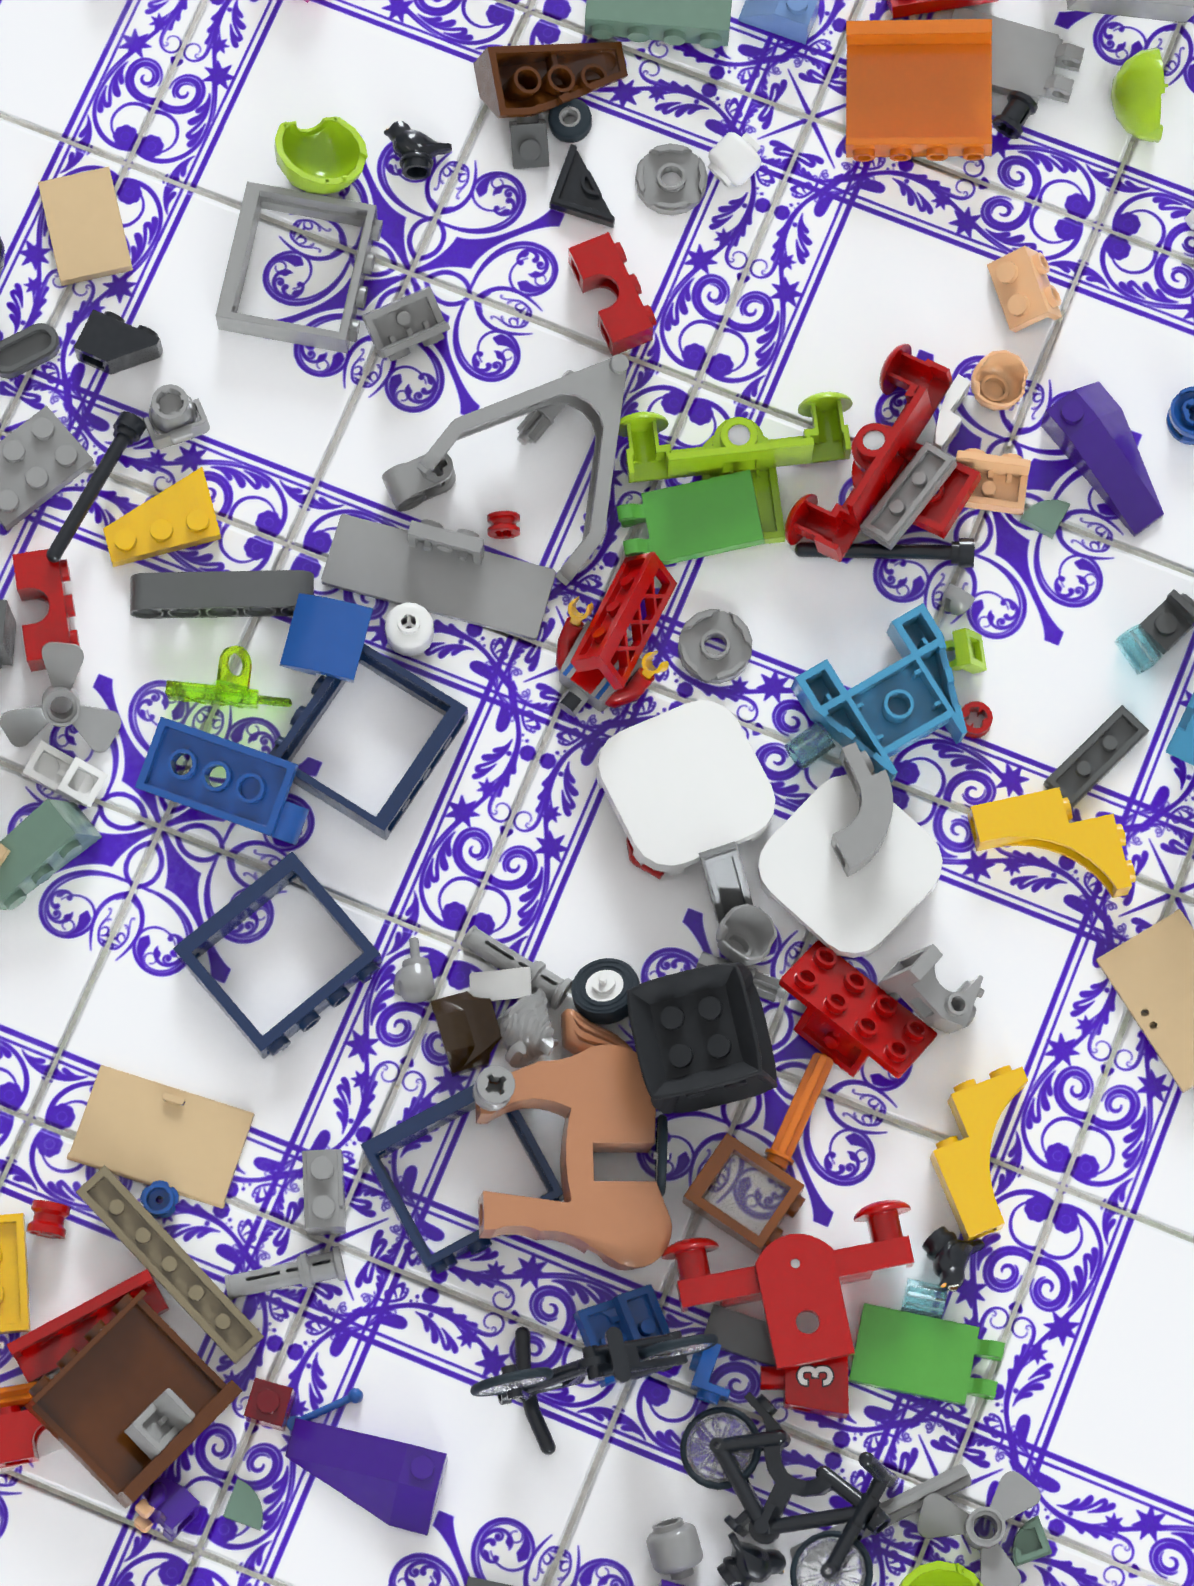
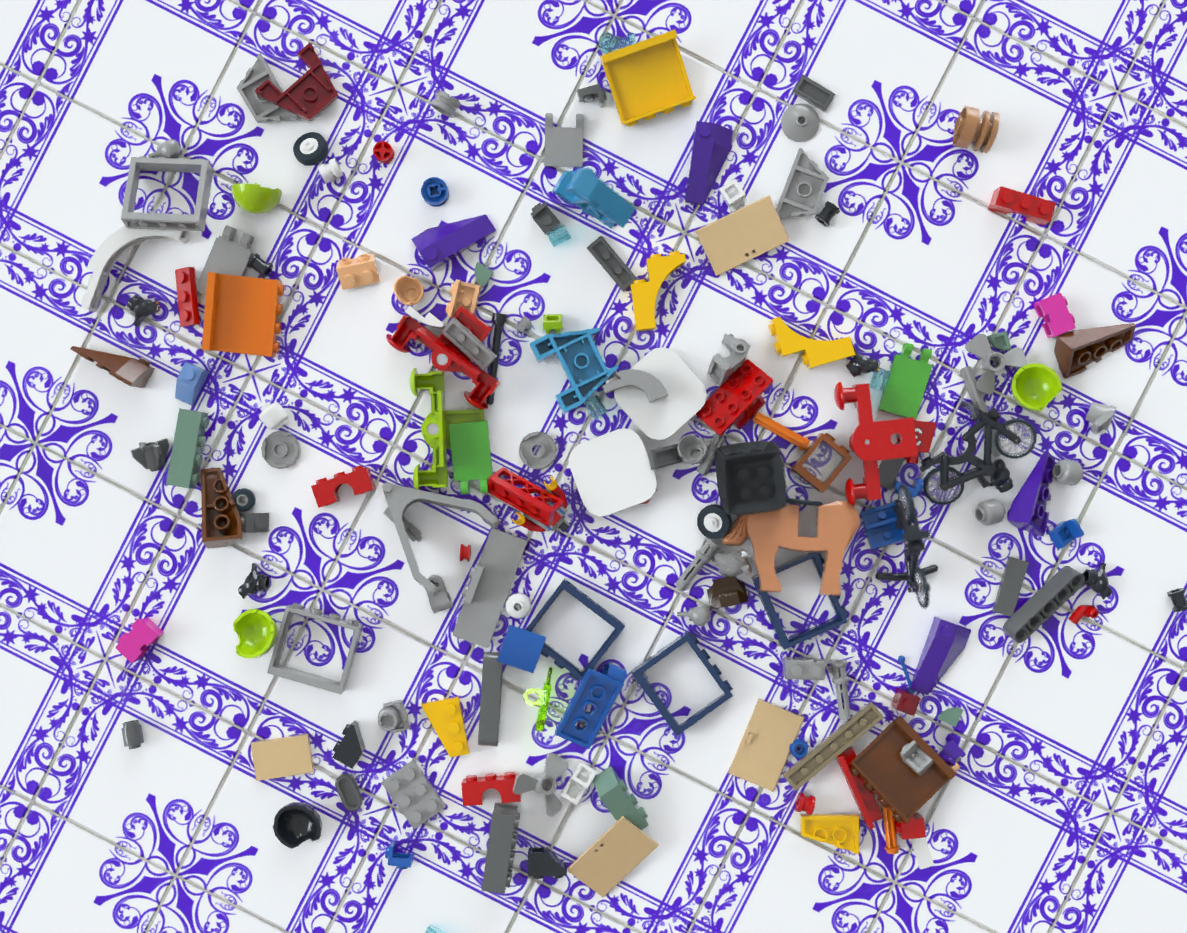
camera: 85 degrees left, 15 degrees up
black piece [46,411,146,563] -> none
light grey bracket [361,286,451,361] -> none
white sticker [469,967,532,1001] -> none
light grey wheel [472,1065,515,1111] -> none
black tile [549,144,615,228] -> none
red bush [962,701,993,739] -> none

